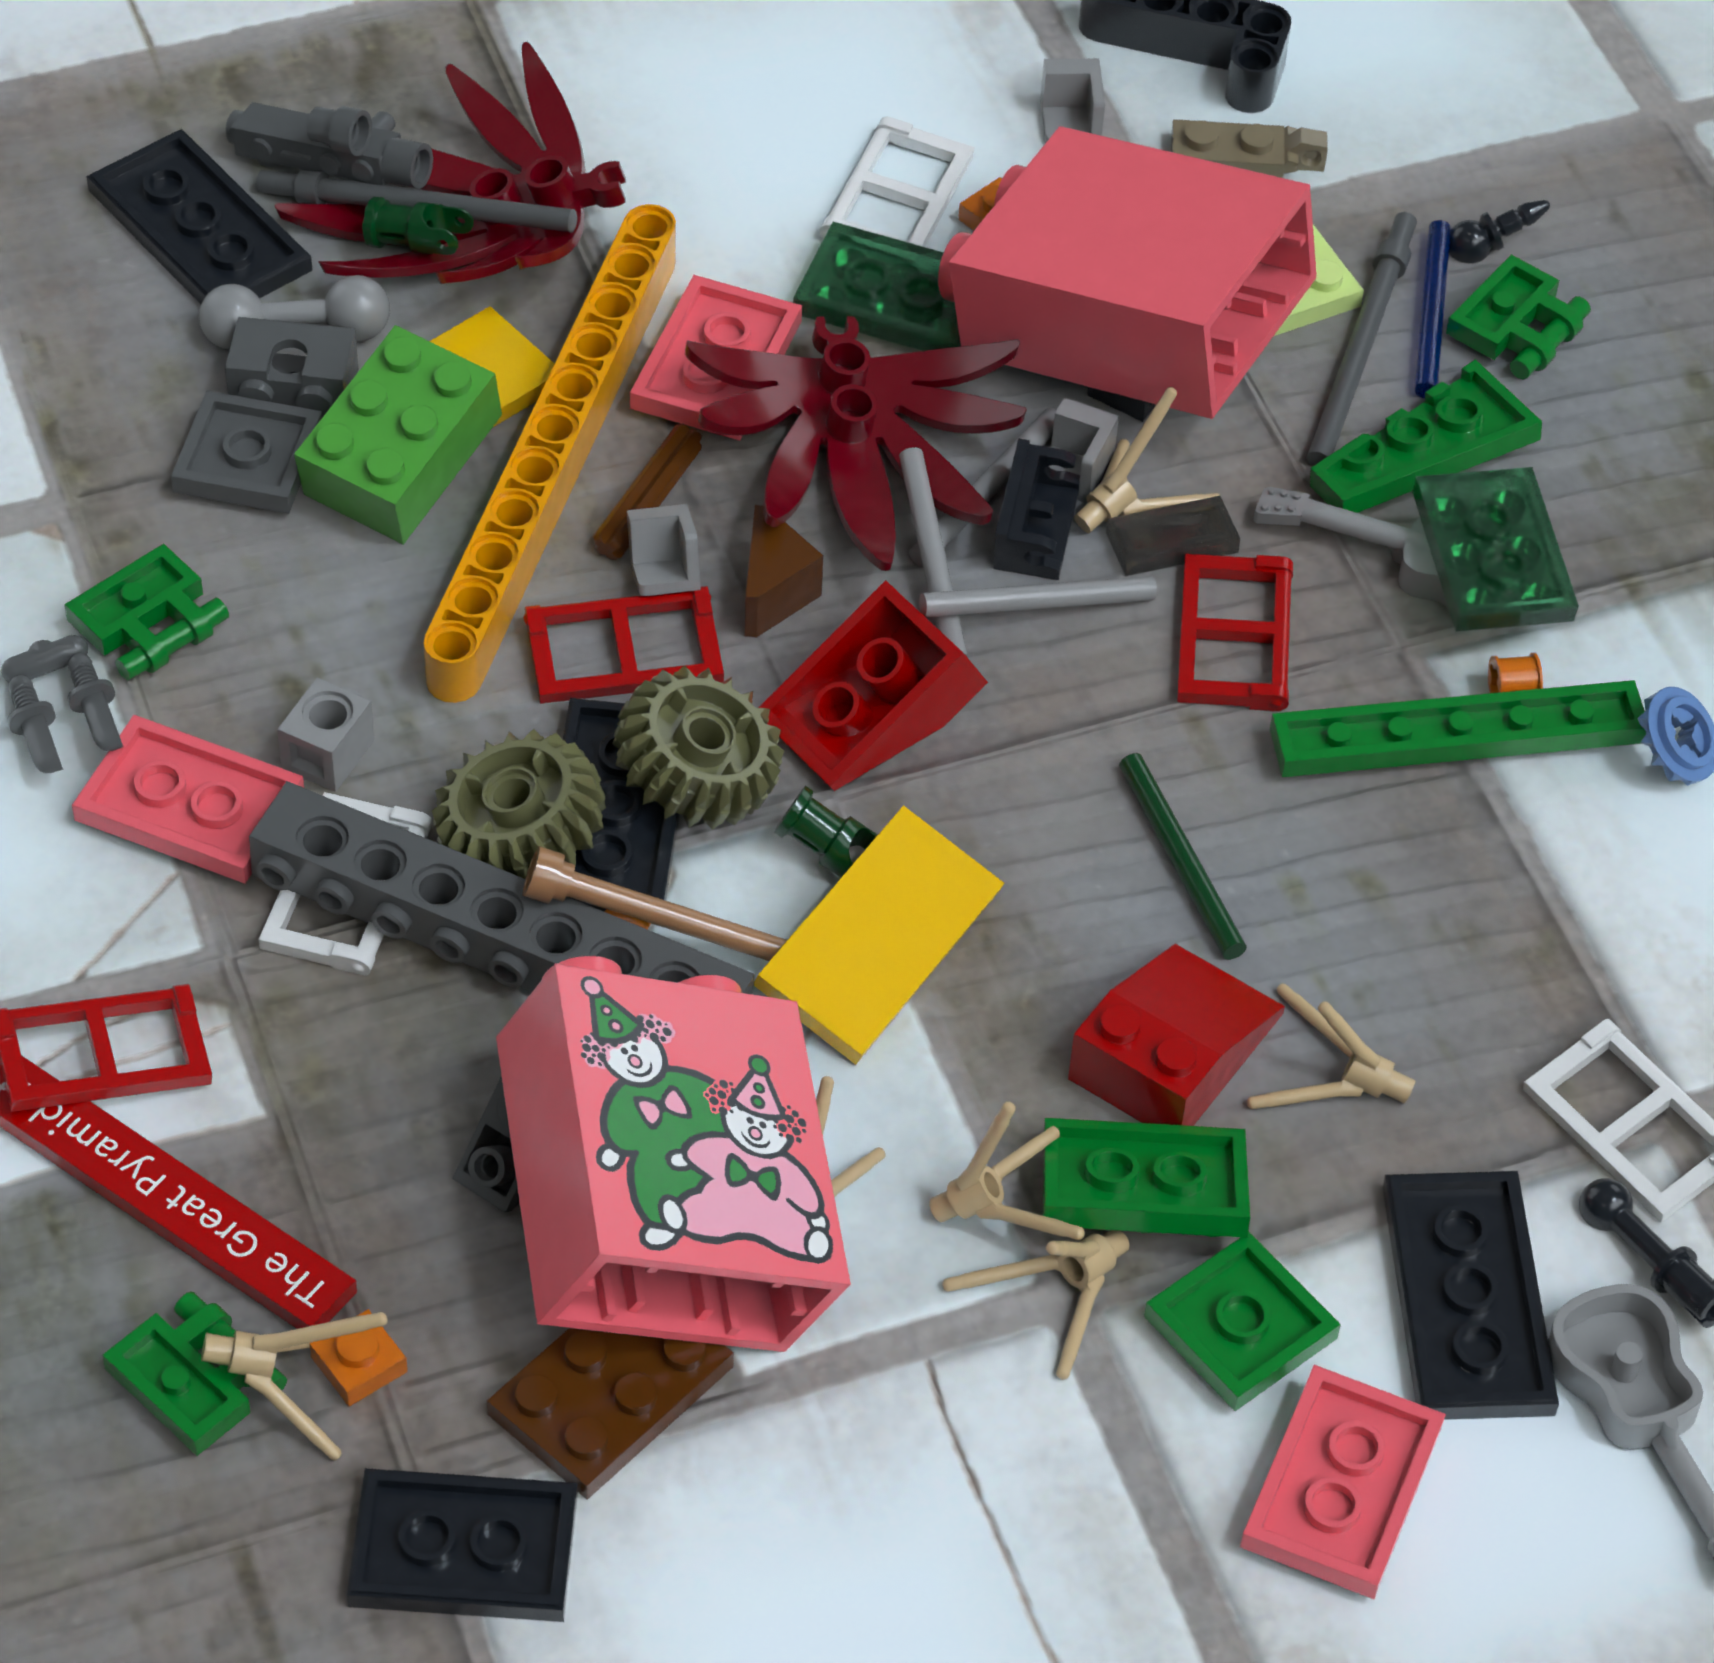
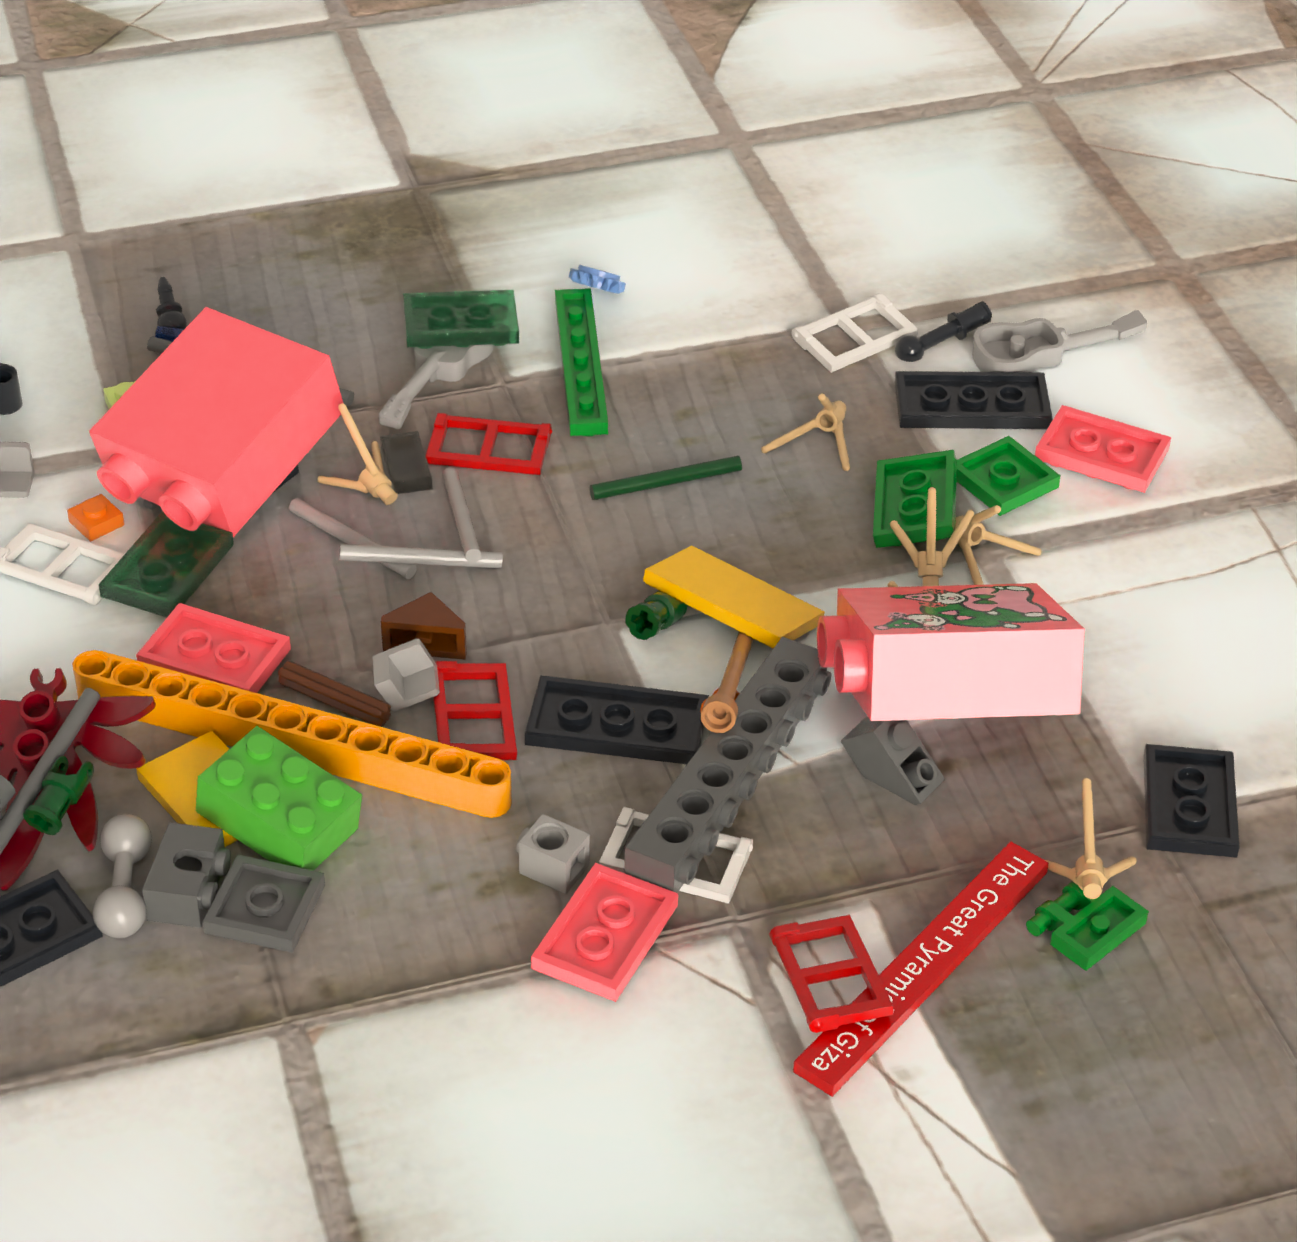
camera: 85 degrees left, 10 degrees down
dark grey piece [1,635,123,773] -> none
green plate [64,543,229,681] -> none
orange plate [310,1309,408,1407] -> none
olive gear [432,729,606,879] -> none
reddish brown plate [487,1328,734,1500] -> none
olive gear [612,665,784,830] -> none
dark red plant [685,316,1027,571] -> none
red slope [758,580,988,791] -> none
black hinge [994,438,1080,580] -> none
light grey panel [1049,397,1119,504] -> none
red slope [1068,943,1285,1126] -> none
dark tan hinge [1171,119,1328,178] -> none
green wing [1310,359,1542,513] -> none
green plate [1446,254,1591,379] -> none
orange axle [1488,653,1543,693] -> none

